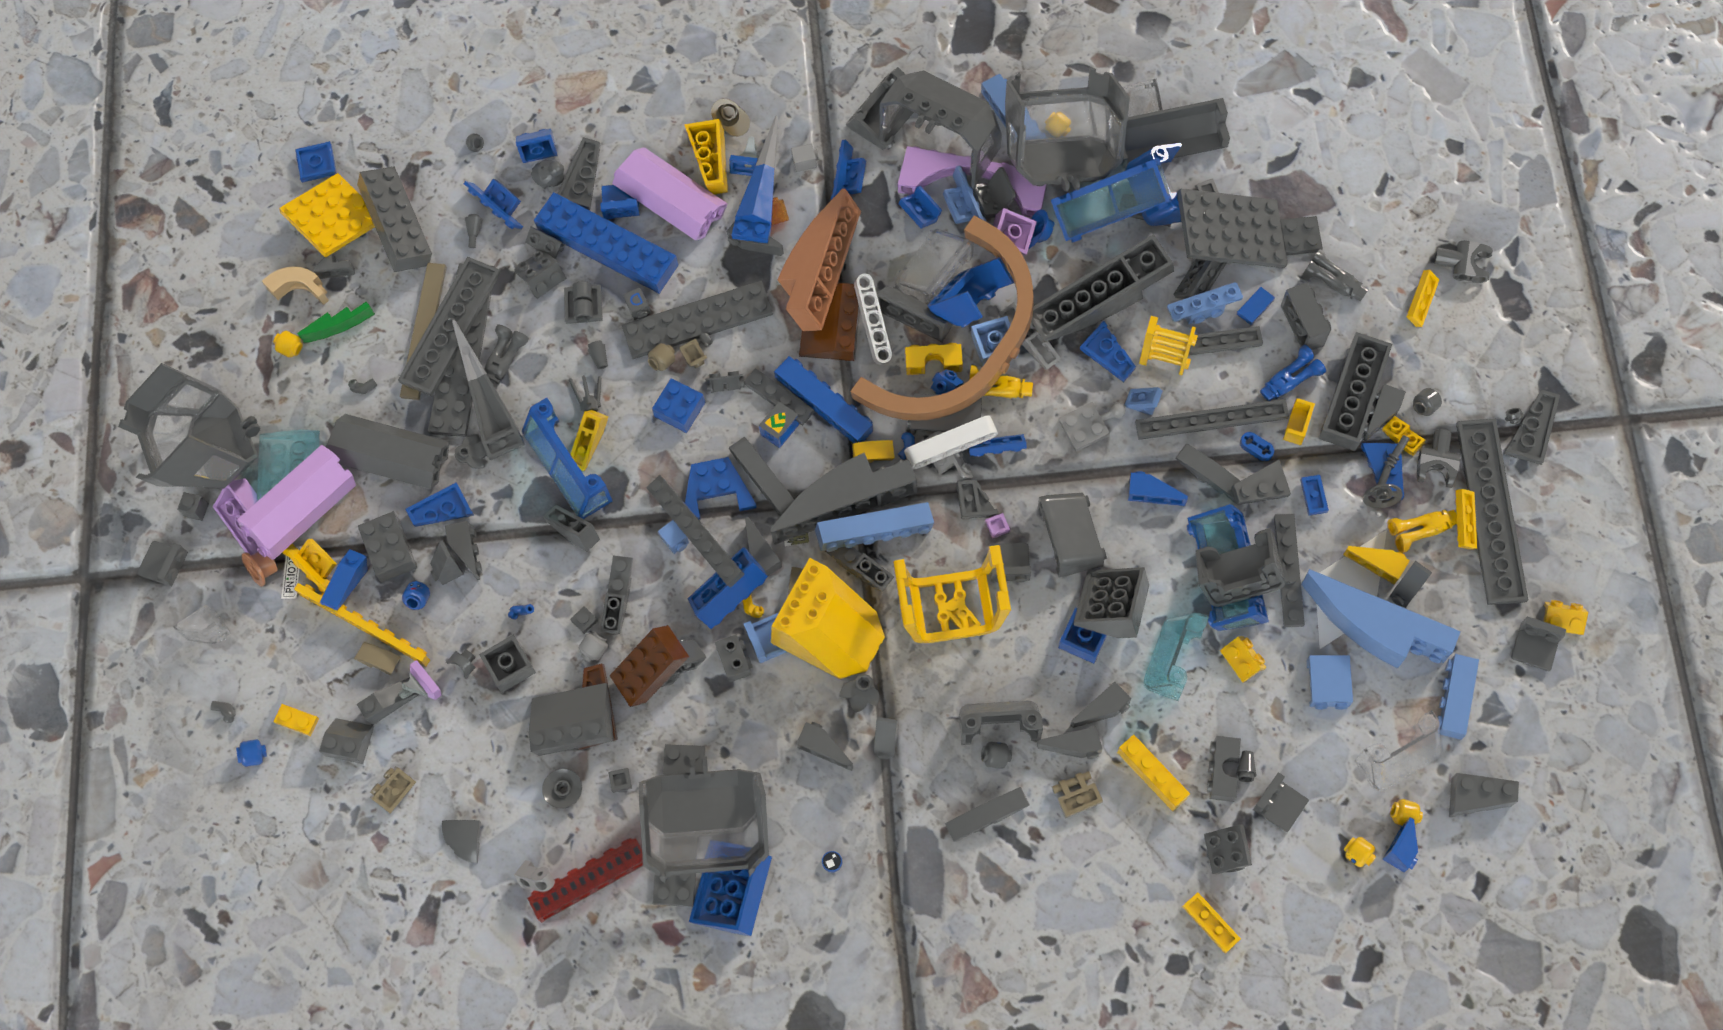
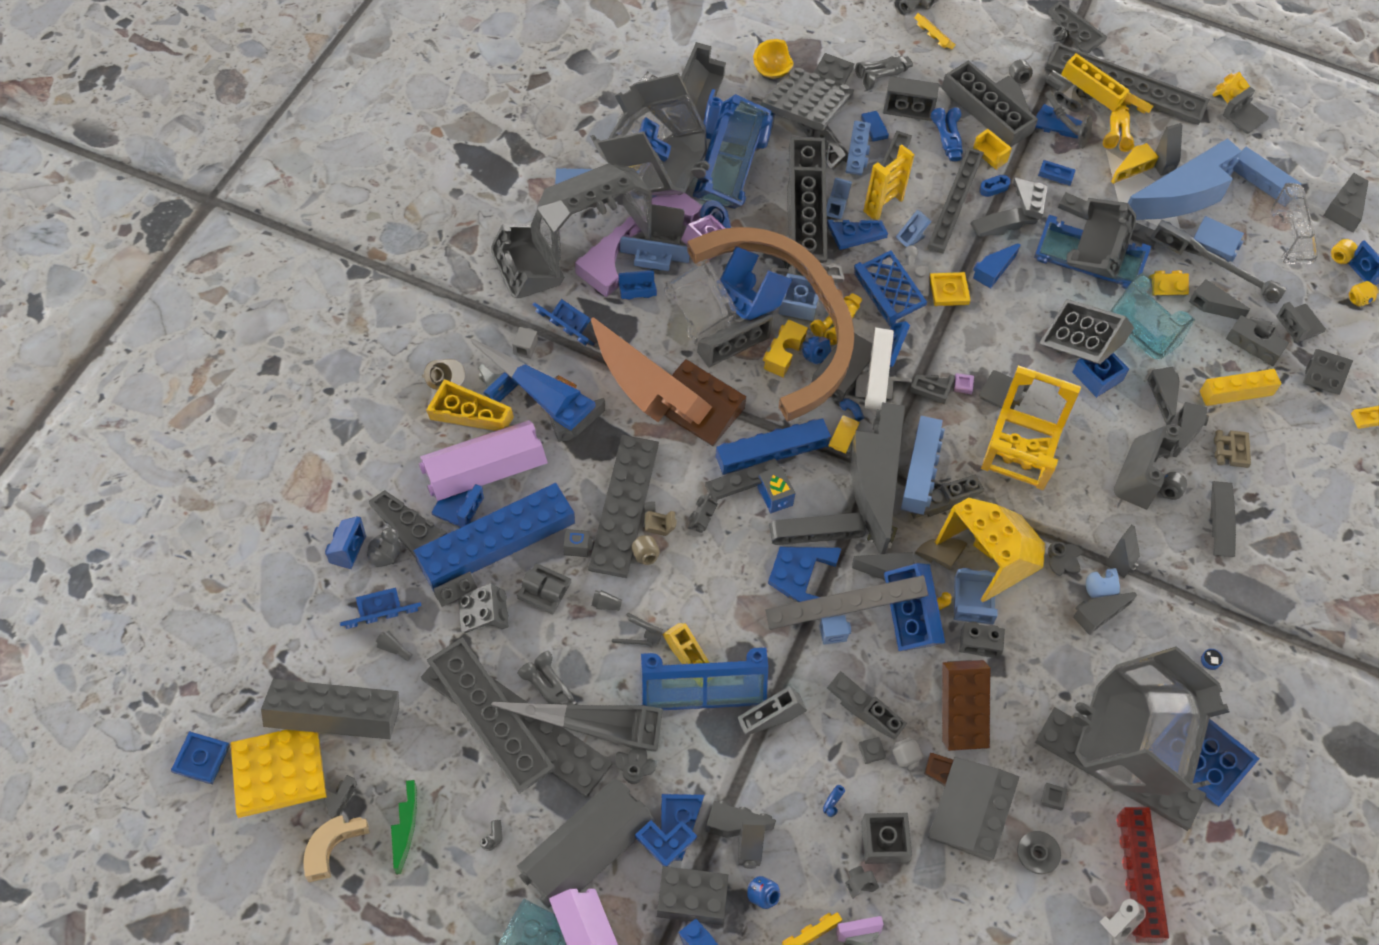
camera: 70 degrees left, 10 degrees down
yellow head [273,331,303,358] -> none
dark tan tile [400,263,447,400] -> none
dark grey plate [466,133,484,152] -> none
blue brick [652,378,706,433] -> none
white beam [854,274,892,365] -> none
dark grey windscreen [1037,492,1107,578] -> none
yellow slope [1382,416,1425,456] -> none
none -> blue plate [635,820,697,867]
none -> blue plate [639,117,671,162]
none -> yellow cylinder [753,39,794,79]
none -> medium blue brick [826,178,852,220]
none -> blue fence [854,250,927,327]
none -> yellow plate [929,272,971,306]
none -> yellow brick [1061,53,1129,112]
none -> light blue helmet [1086,568,1120,598]
none -> dark grey bar [1150,220,1287,304]
none -> dark grey slope [1189,279,1250,319]

